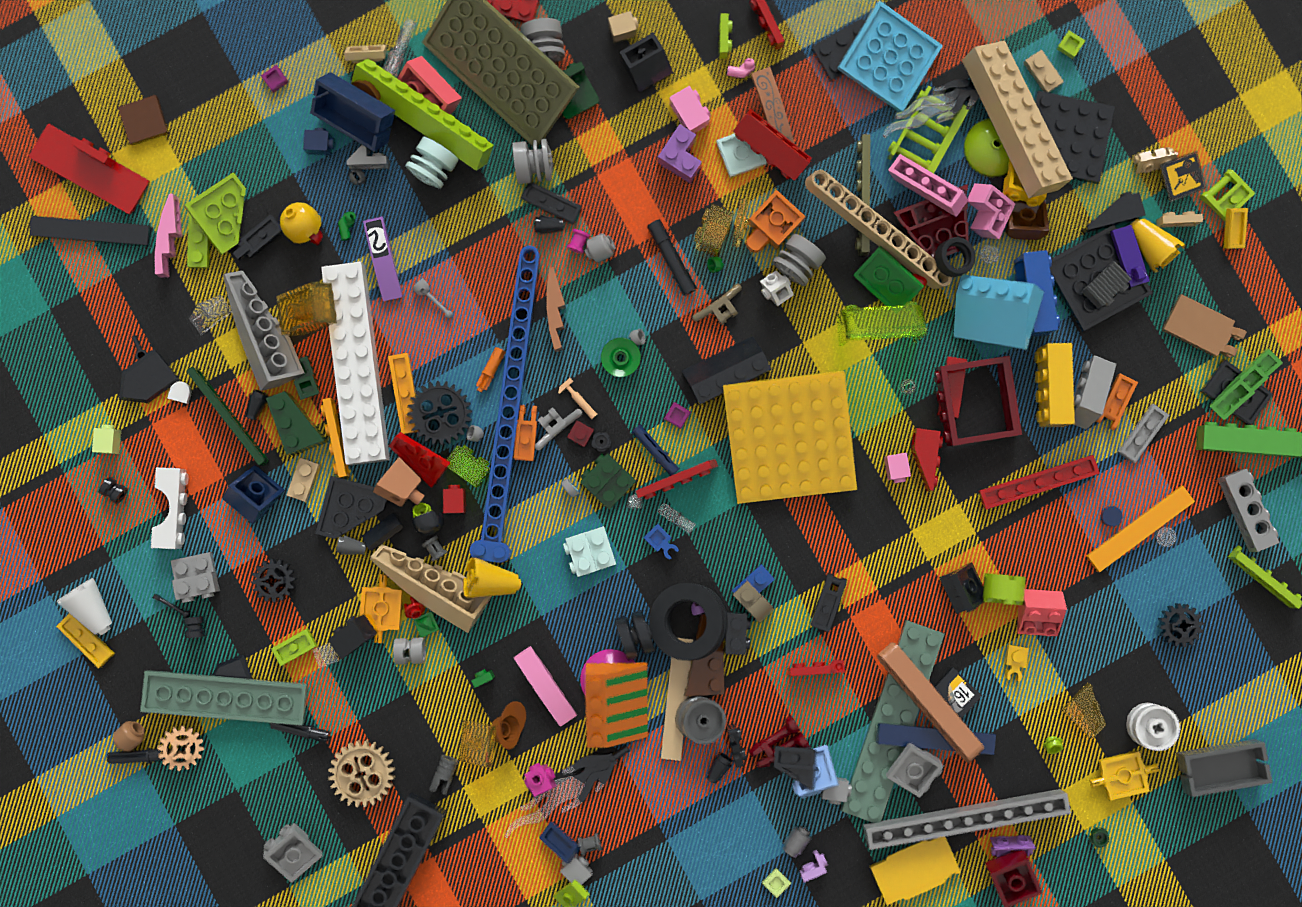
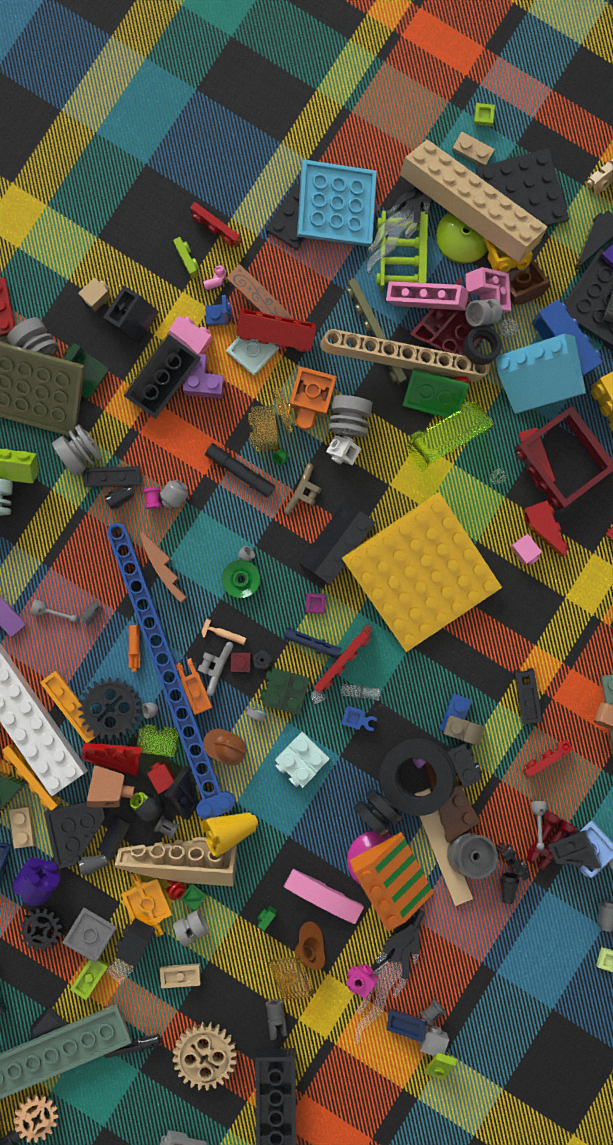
camera: 25 degrees left, 0 degrees up
none -> dark purple brick [13,857,60,906]
none -> flat silver tile [62,908,117,963]
none -> dark grey pin [79,600,103,625]
none -> black slope [124,331,201,419]
none -> tan plate [160,963,201,988]
none -> black wing [164,765,198,820]
none -> dark orange piece [203,728,247,766]
none -> blue bracket [205,295,233,326]
none -> light grey wheel [465,298,502,326]
none -> light grey hinge [531,801,547,850]

